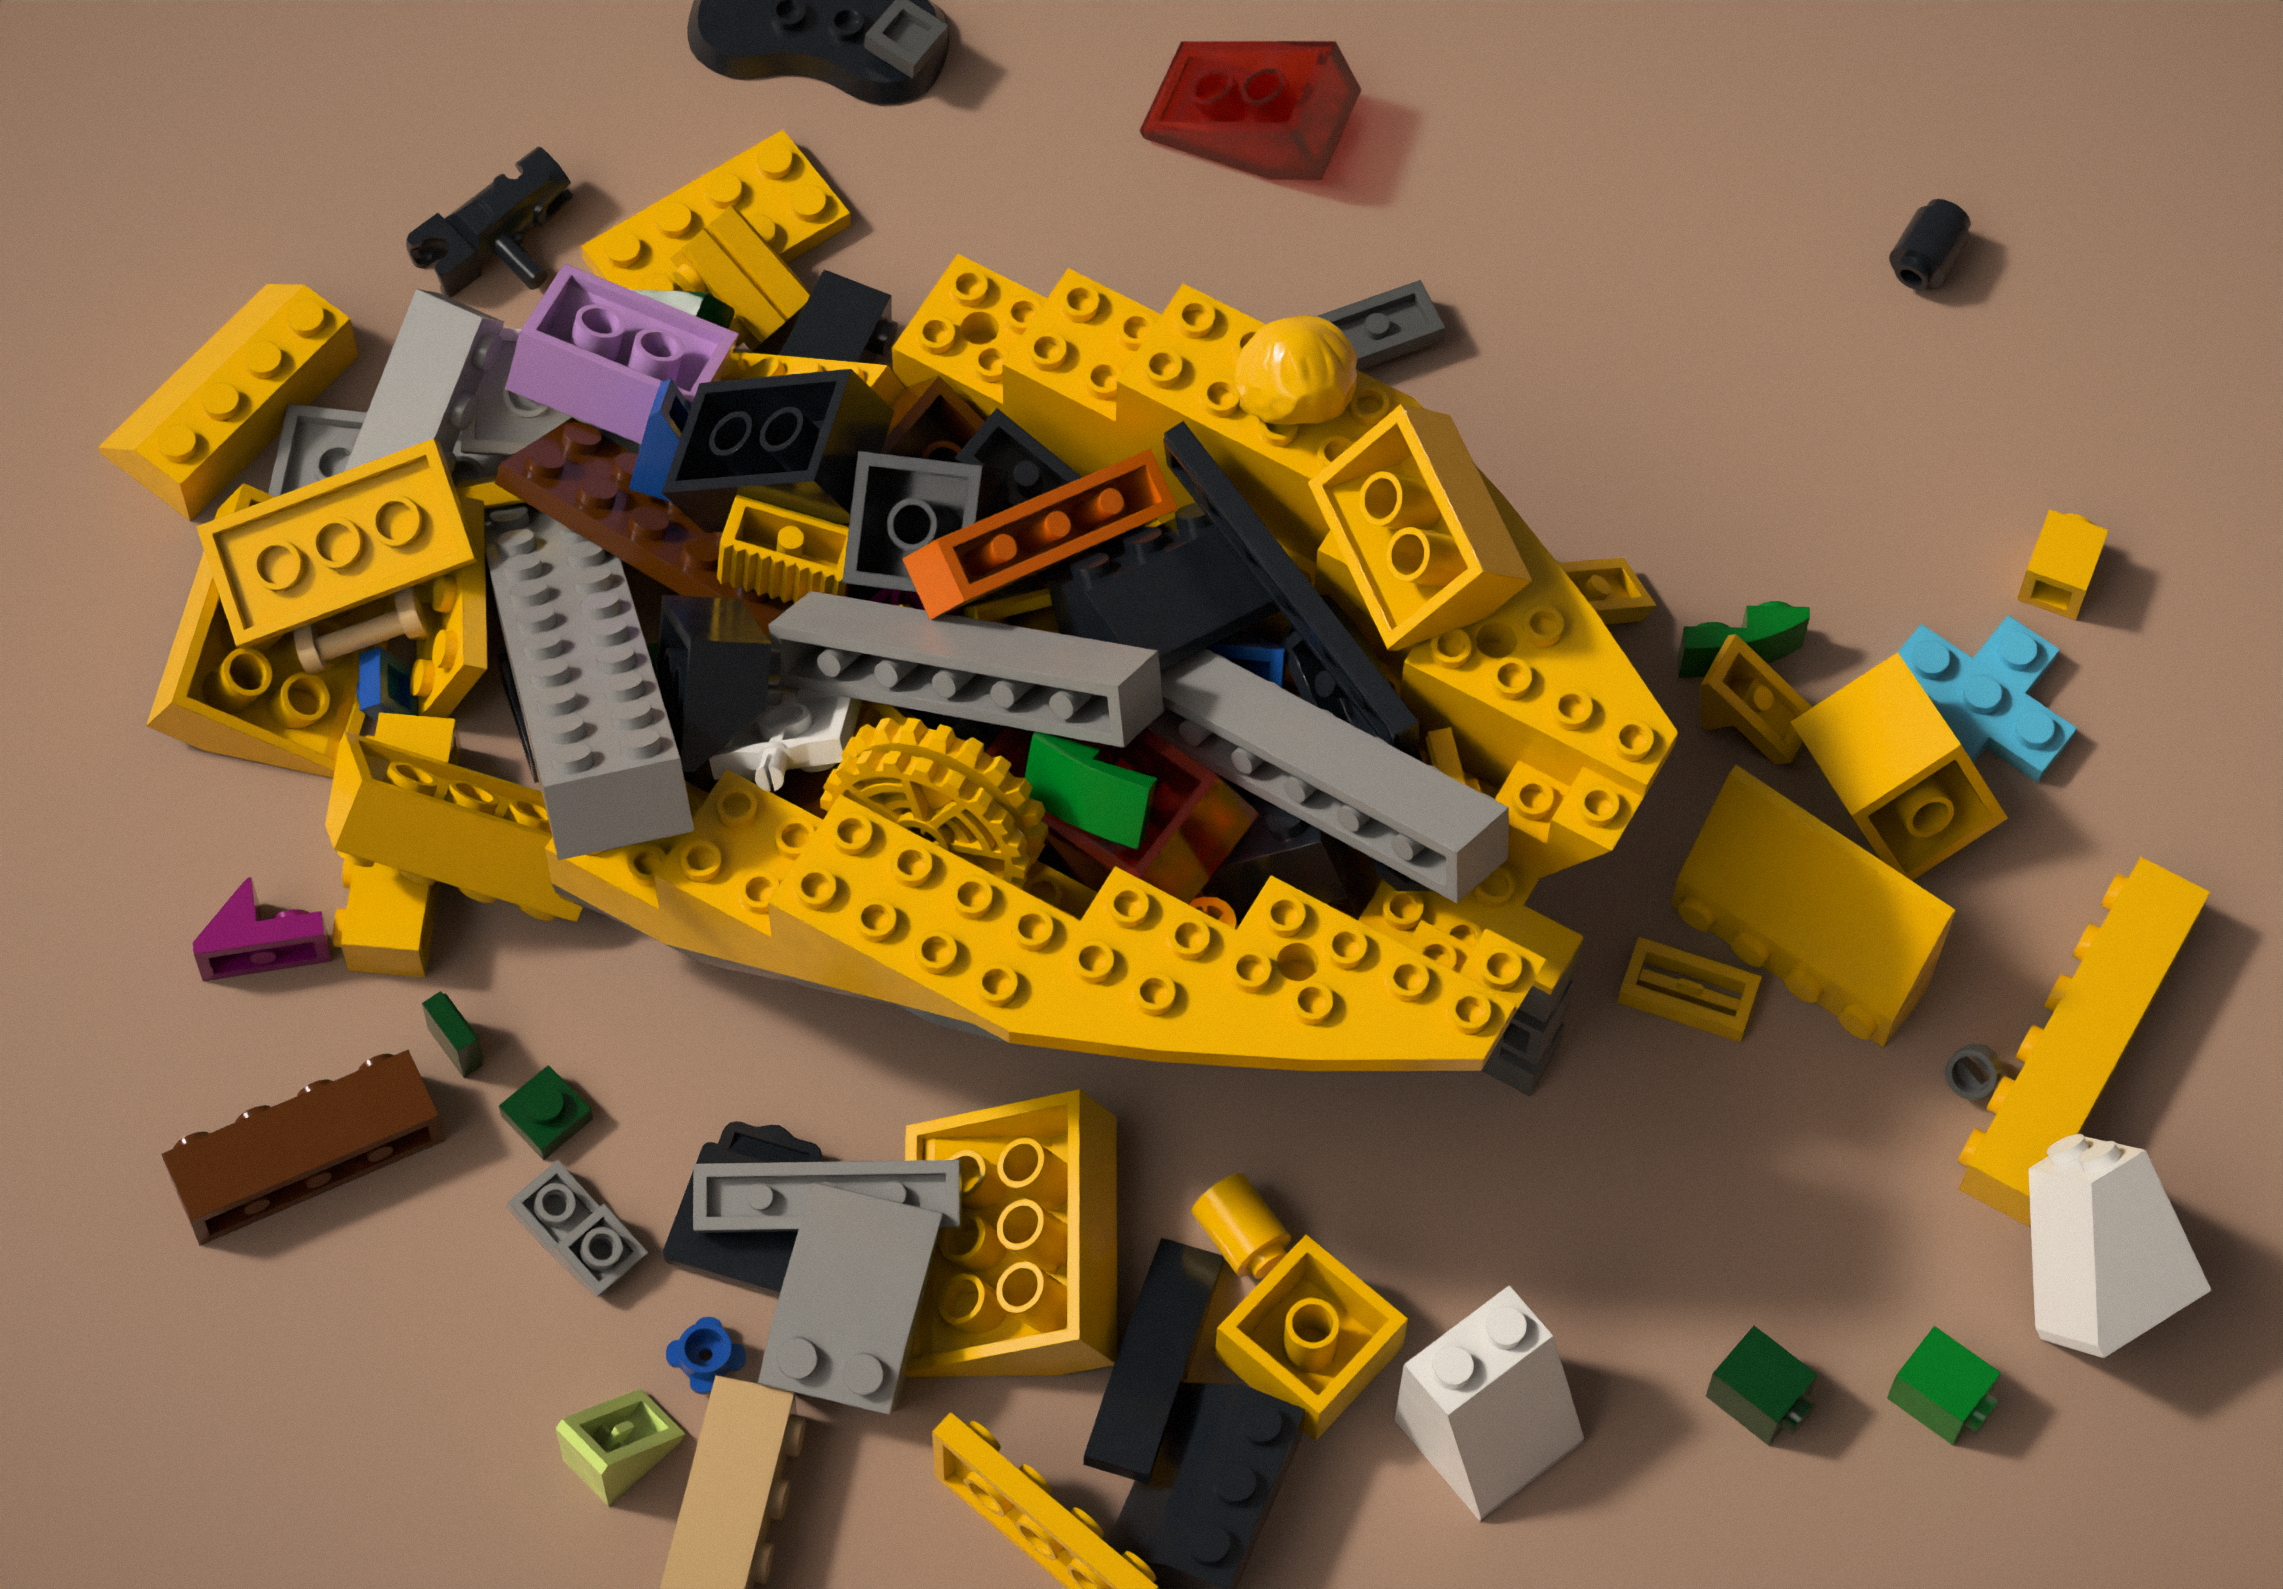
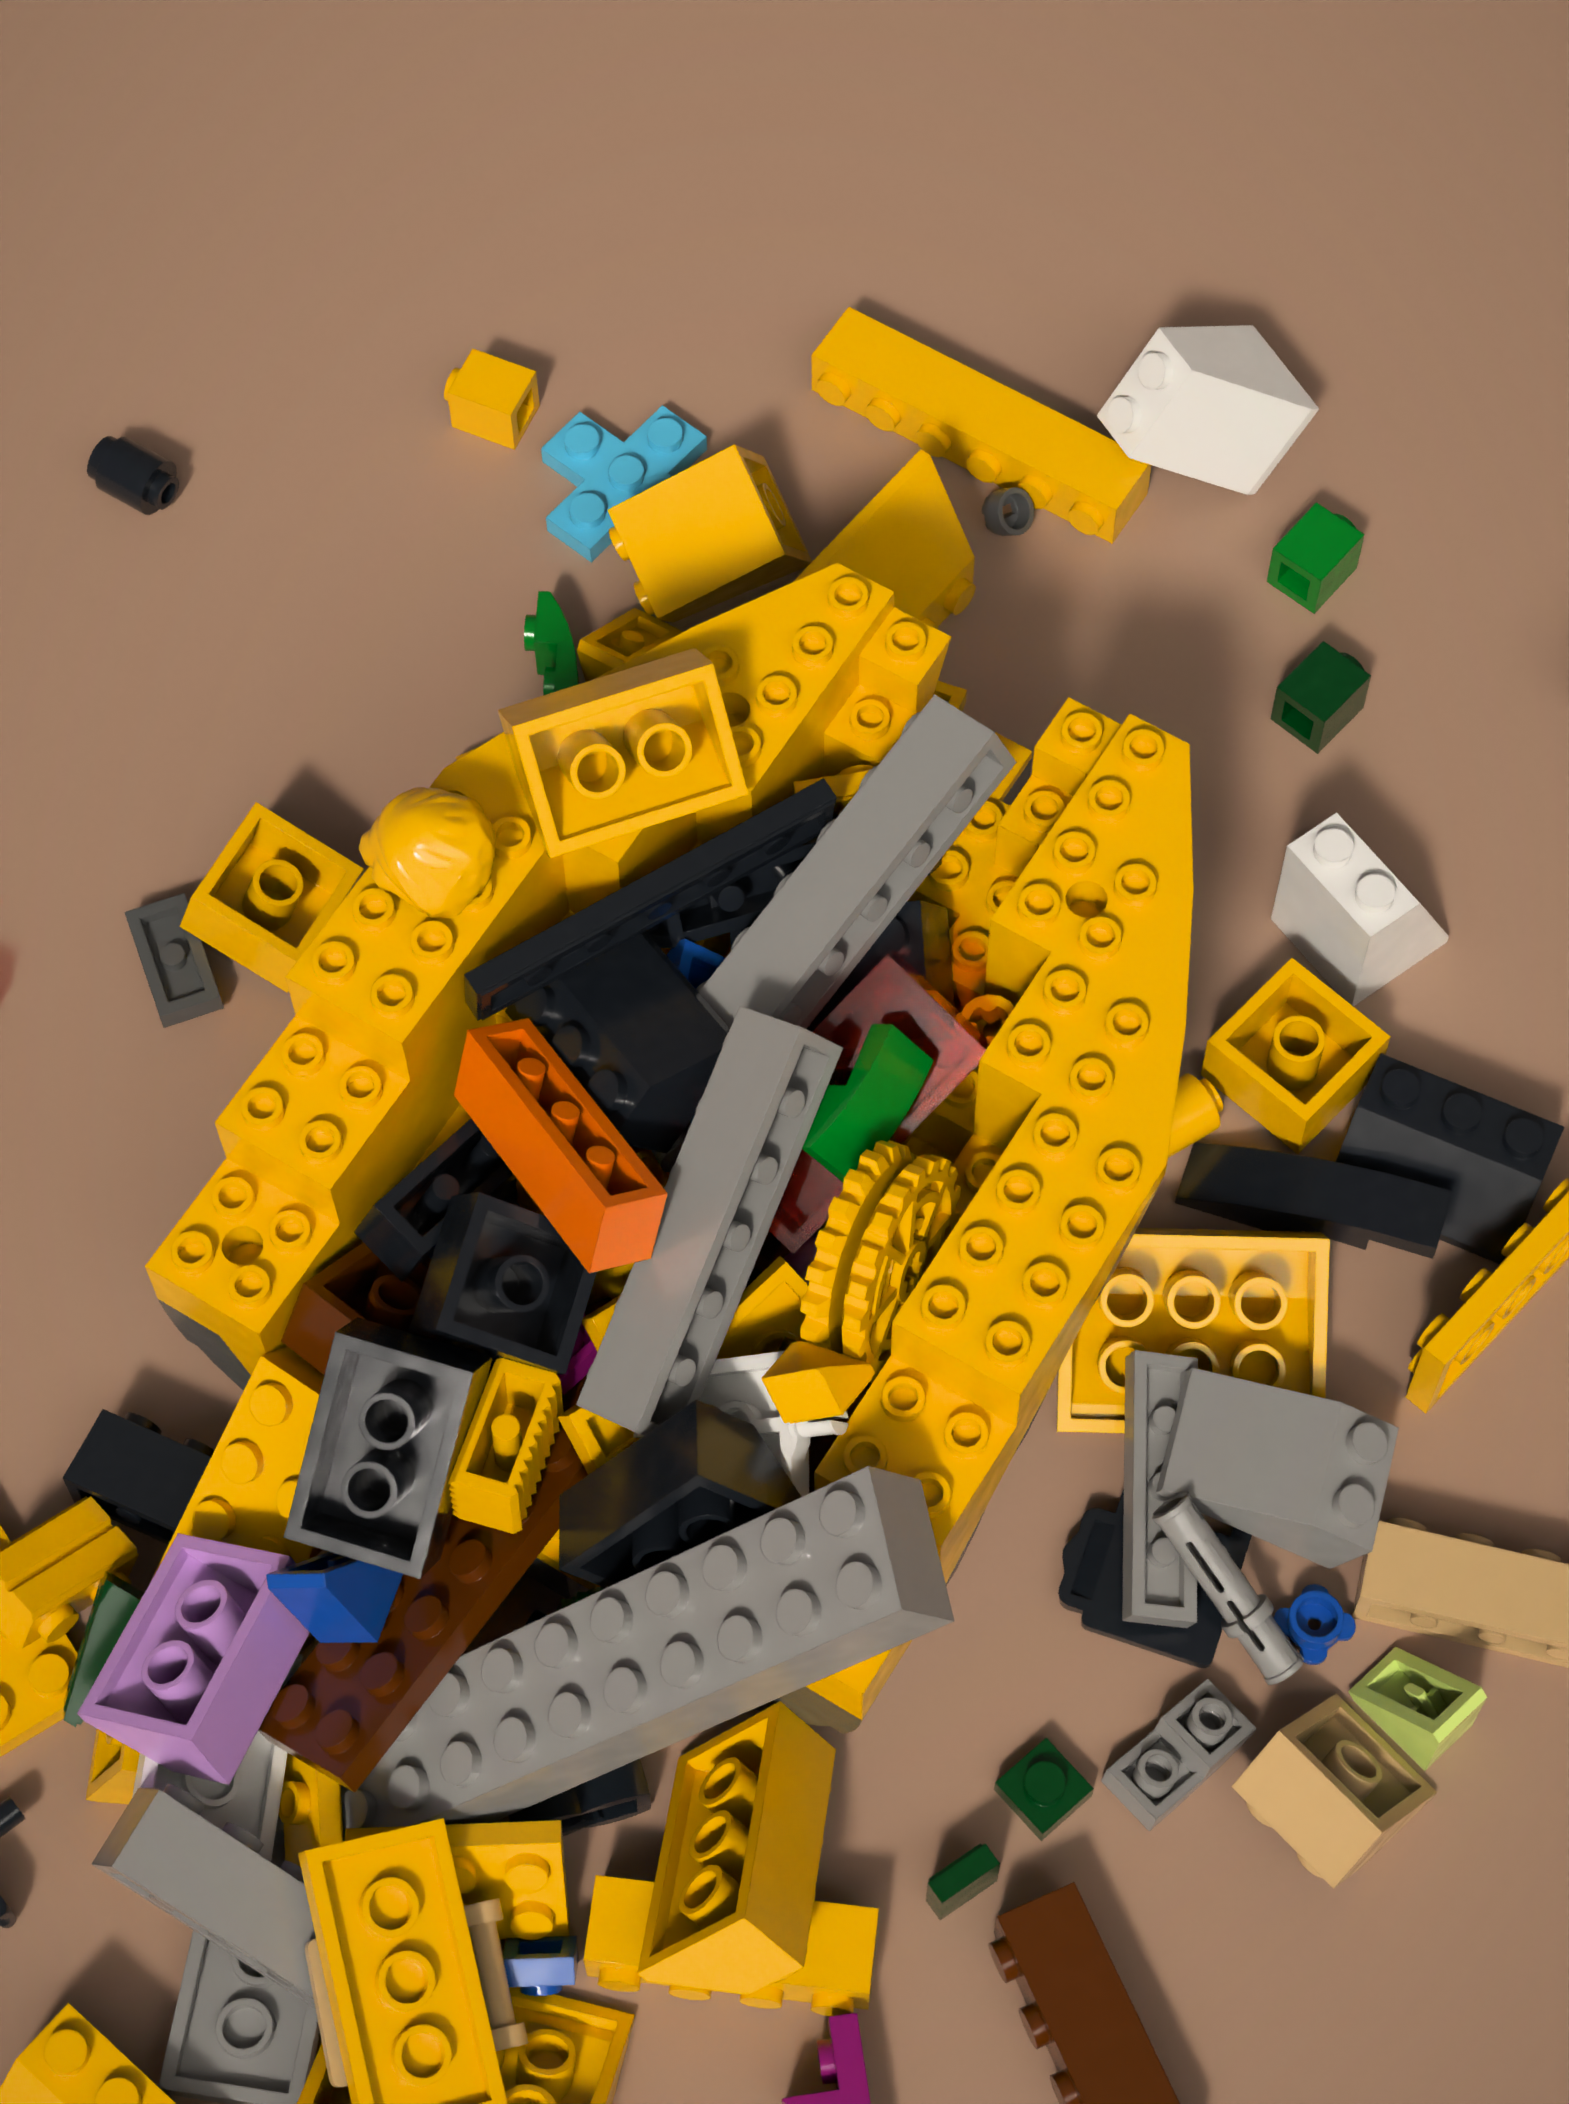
camera: 85 degrees left, 0 degrees up
none -> yellow brick [179,802,364,993]
none -> yellow slope [761,1341,875,1424]
none -> light grey pin [1152,1492,1304,1685]
none -> tan slope [1231,1693,1437,1889]

